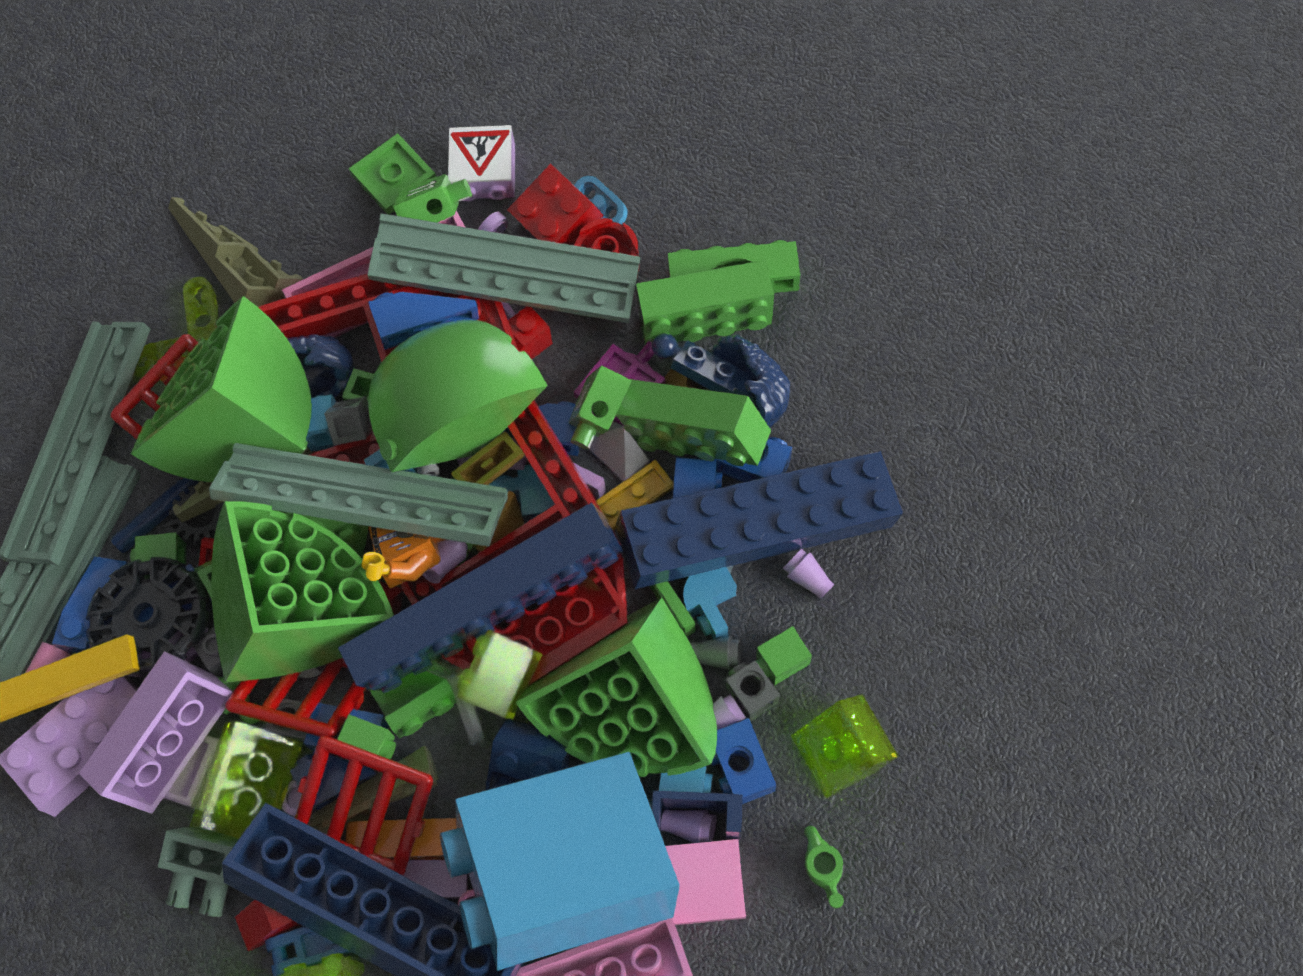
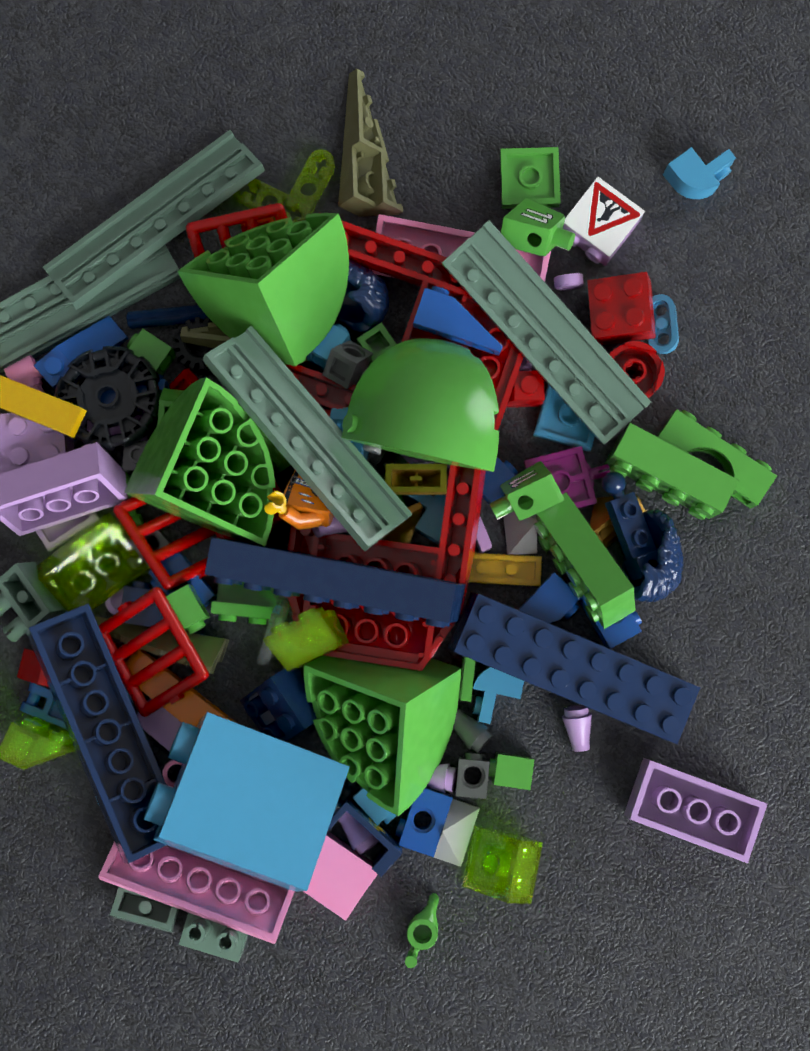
camera: 35 degrees right, 15 degrees up
none -> light grey slope [434,799,480,867]
none -> dark azure tile [533,384,595,452]
none -> lavender brick [624,758,768,863]
none -> dark azure brick [663,147,736,199]

